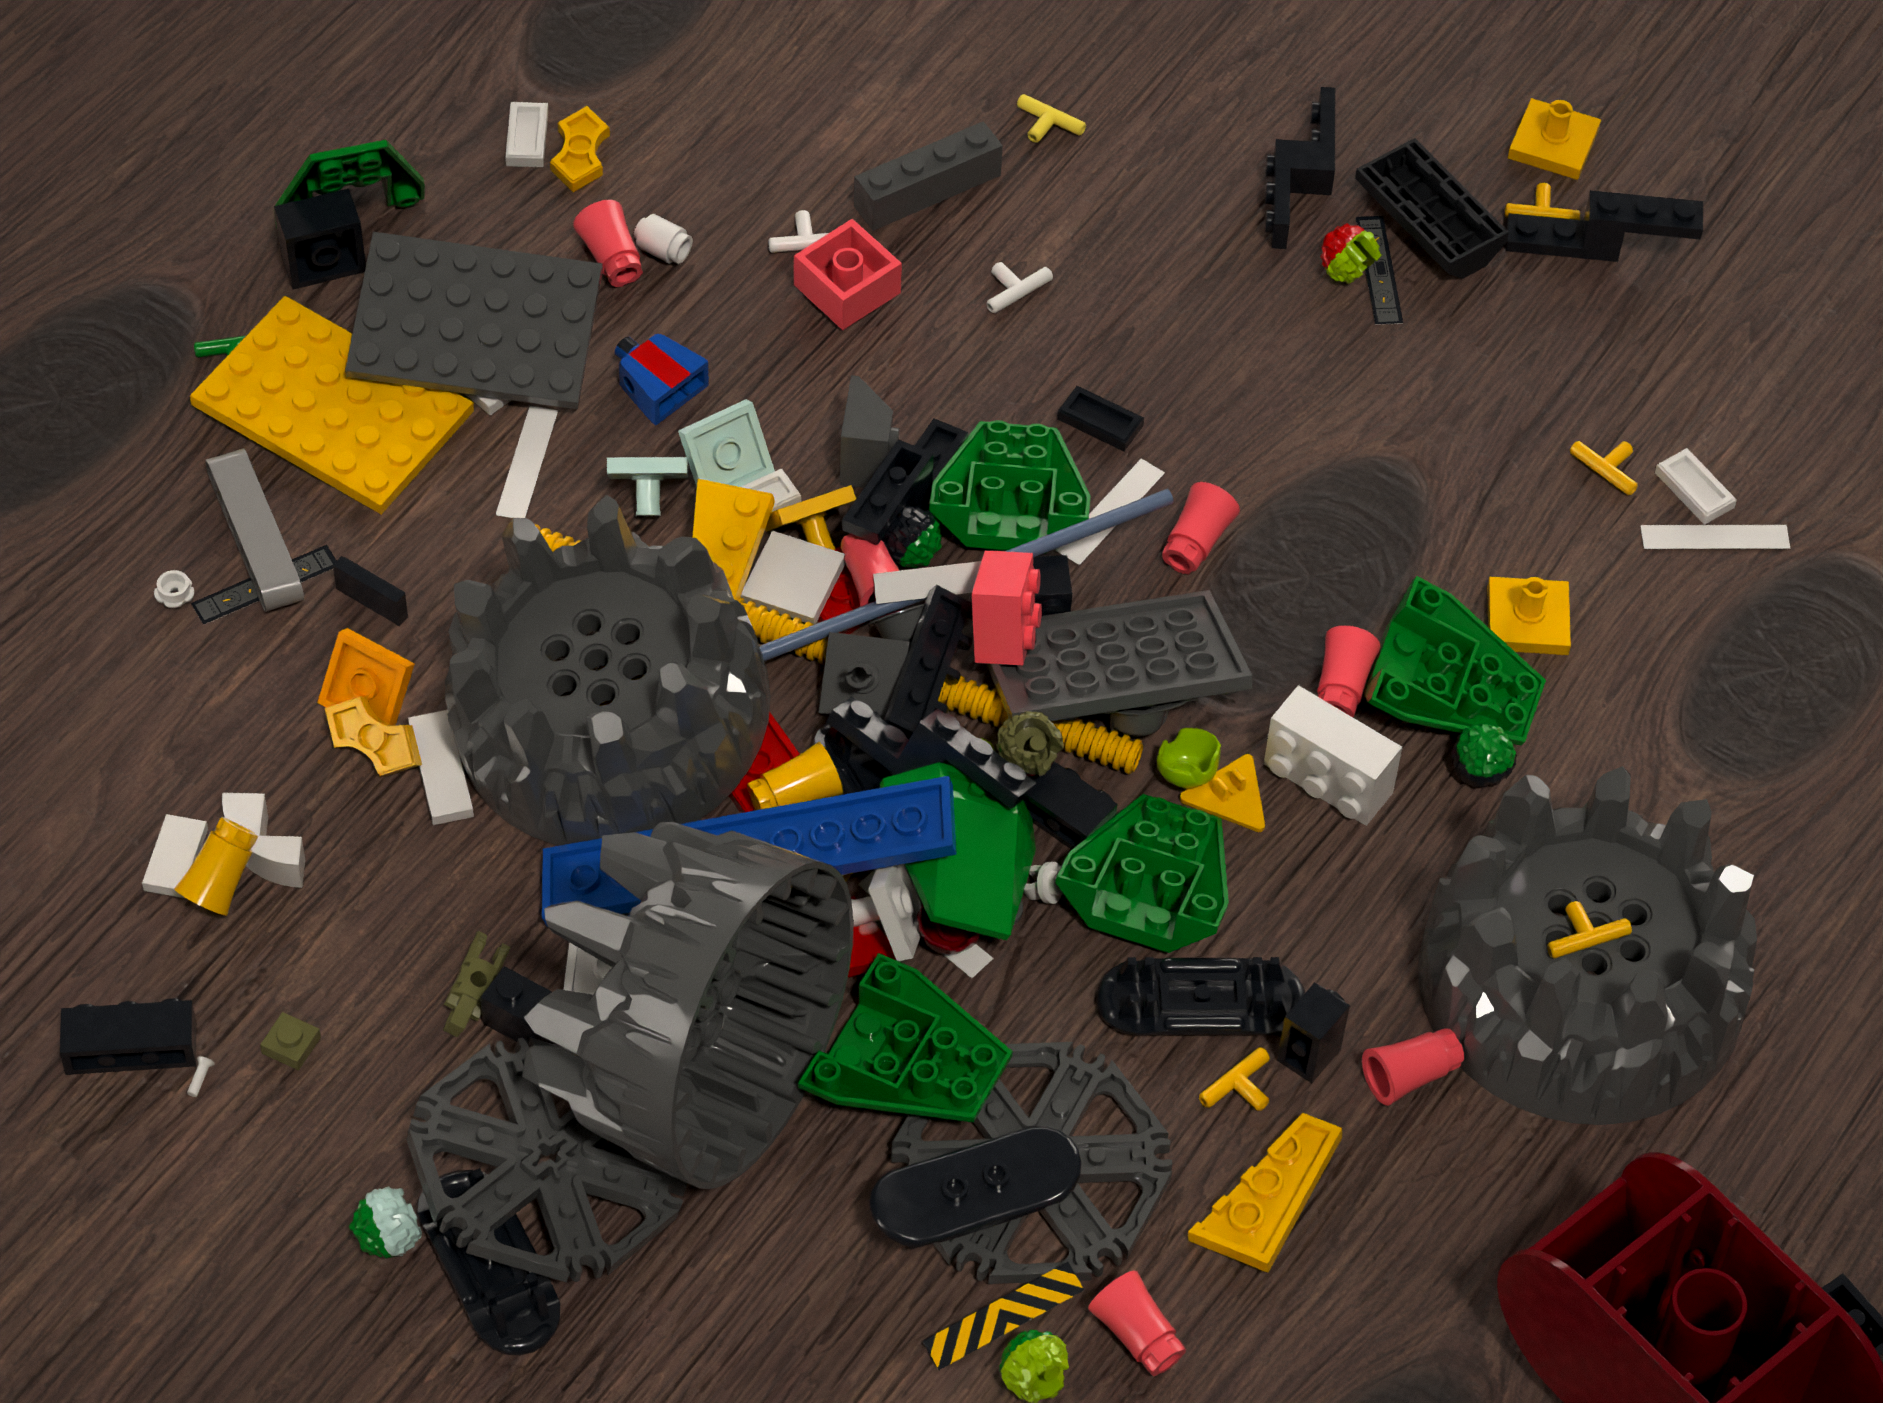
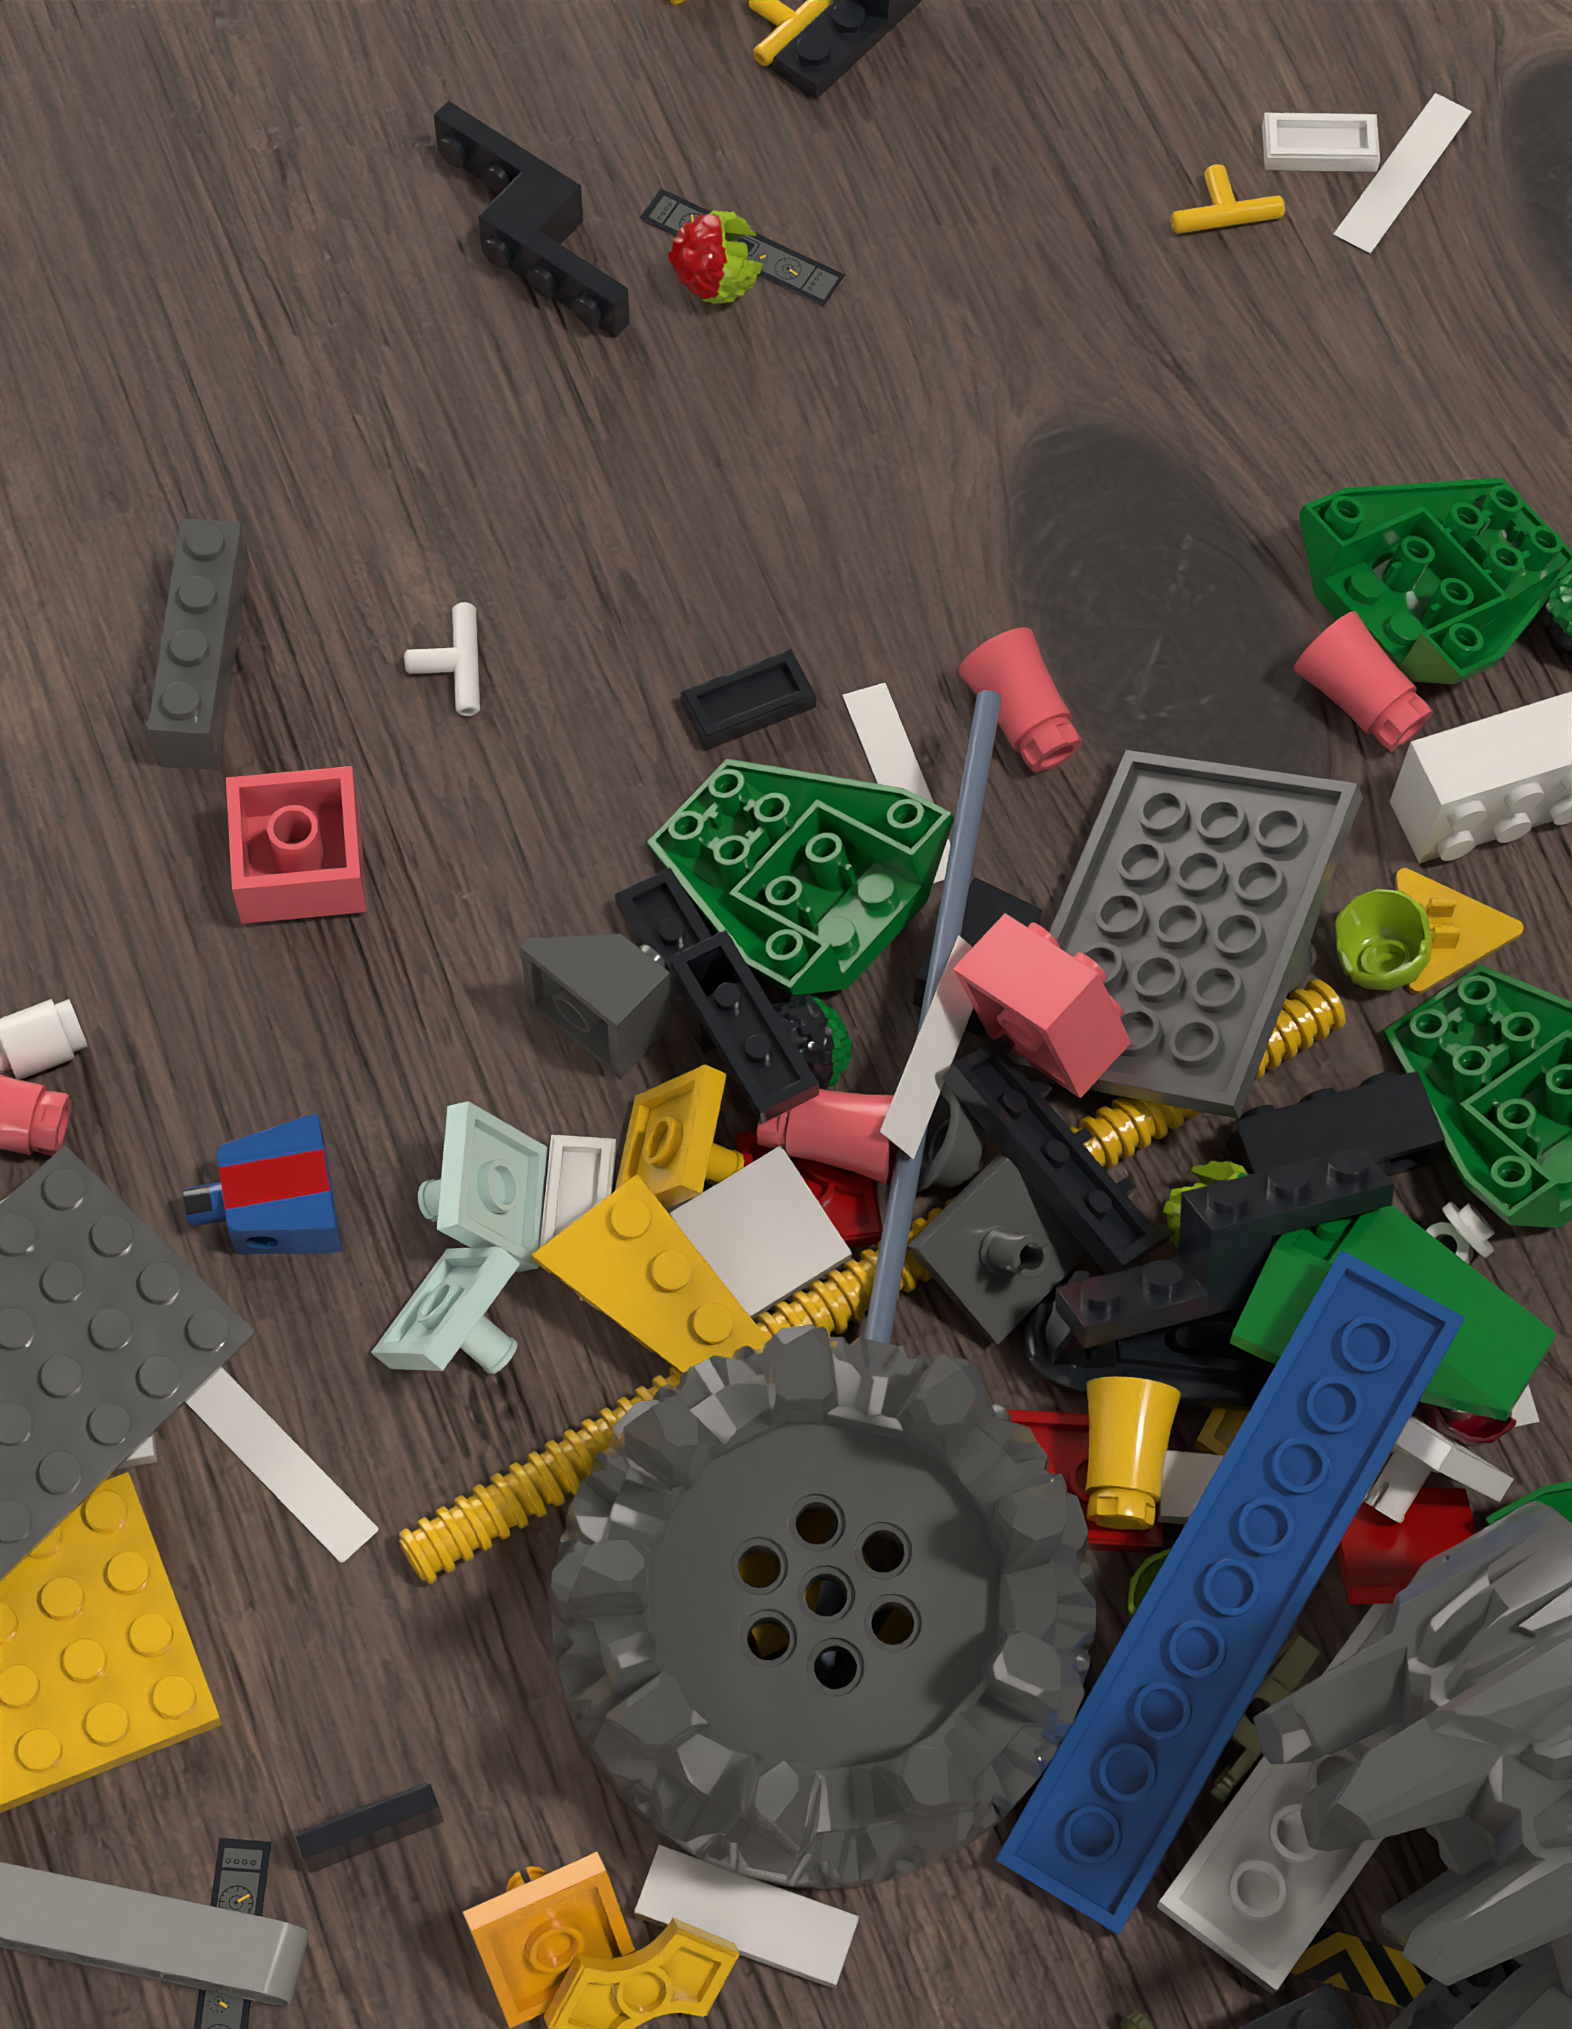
camera: 55 degrees left, 10 degrees up
white piece [768,210,828,253] -> none
olive piece [996,711,1064,776] -> none
light yellow piece [1017,94,1086,143] -> none
black piece [1355,138,1509,279] -> none
yellow tile [1487,577,1571,655] -> none

